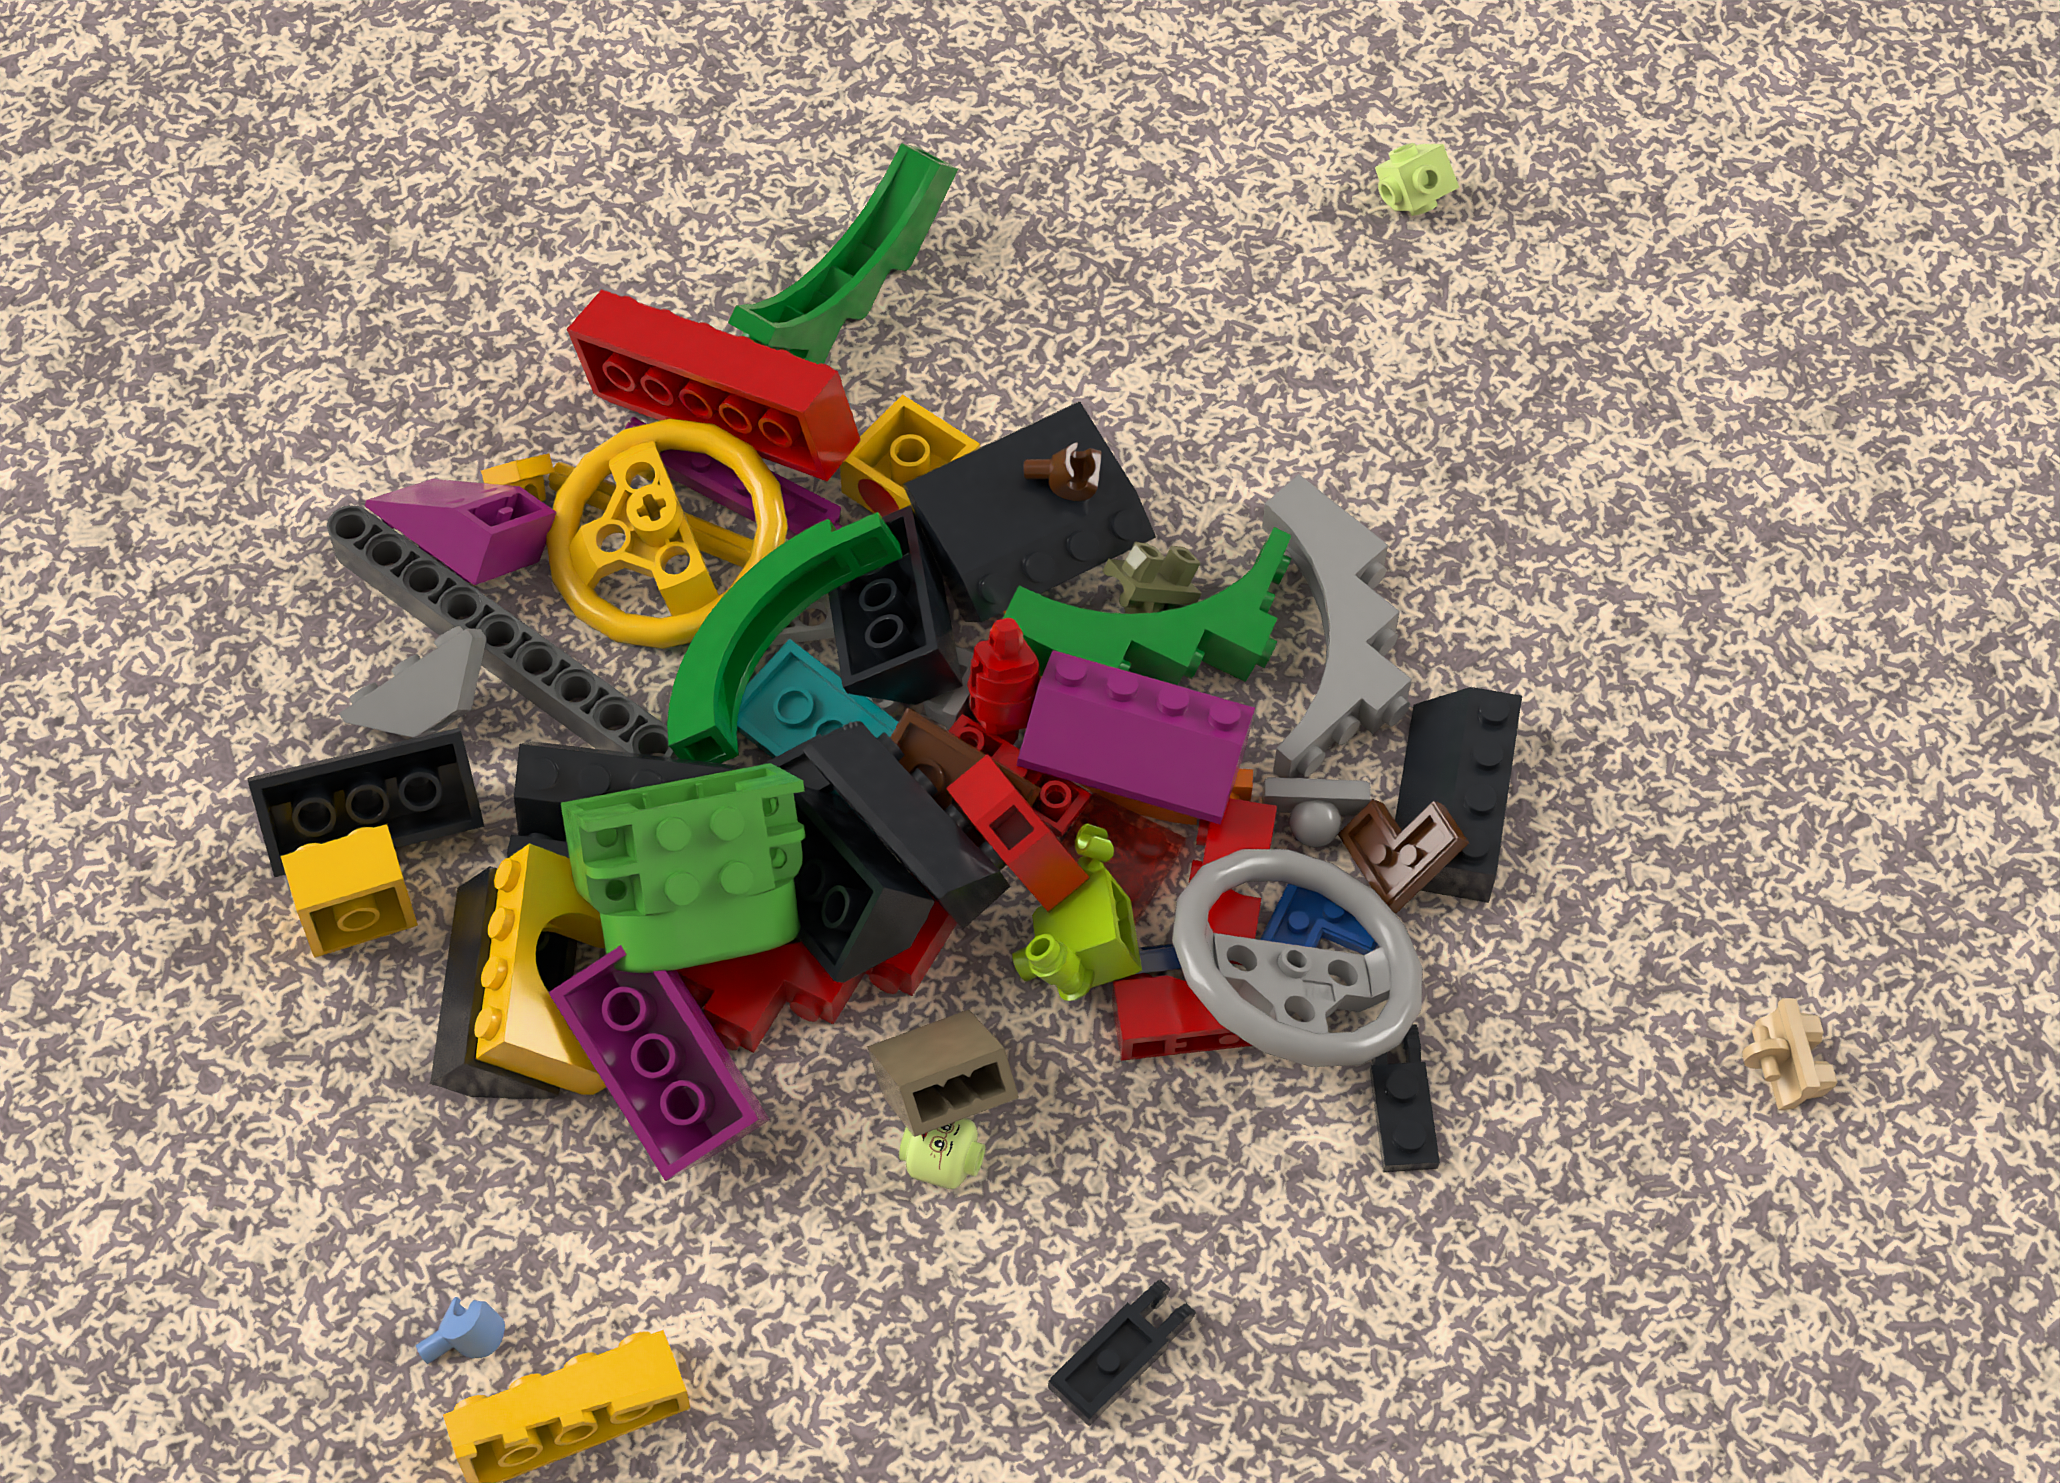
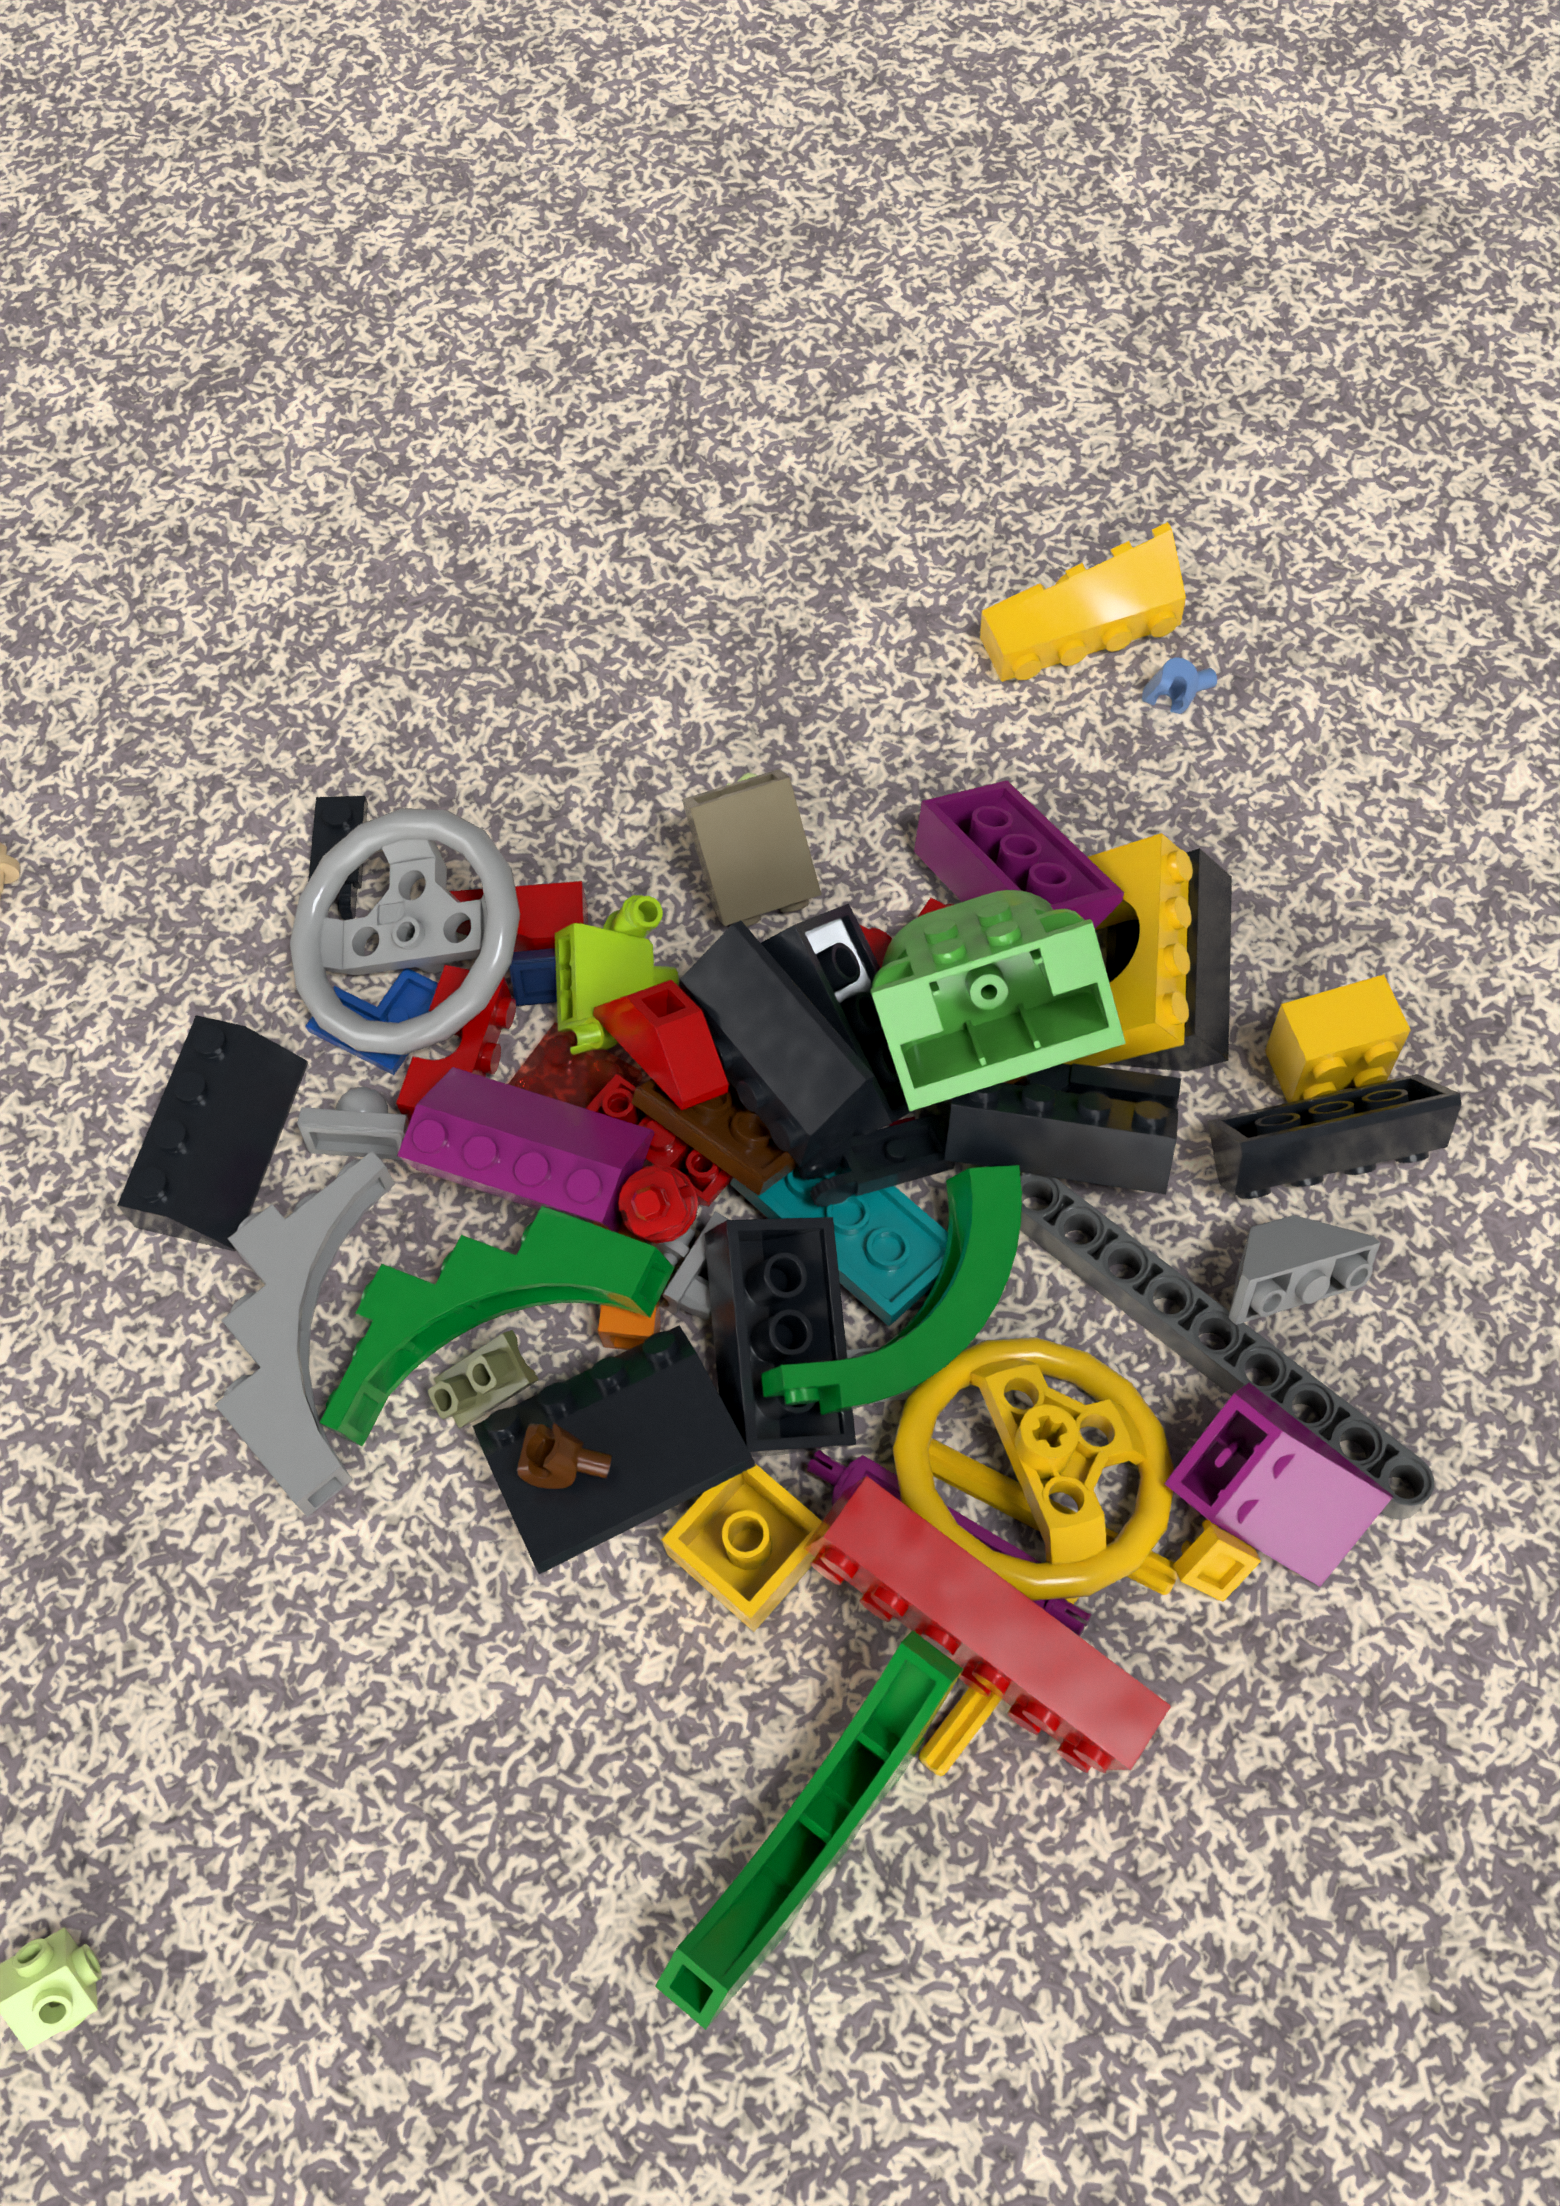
camera: 170 degrees left, 5 degrees up
black hinge [1048,1279,1196,1426] -> none
reddish brown tile [1338,799,1469,914] -> none

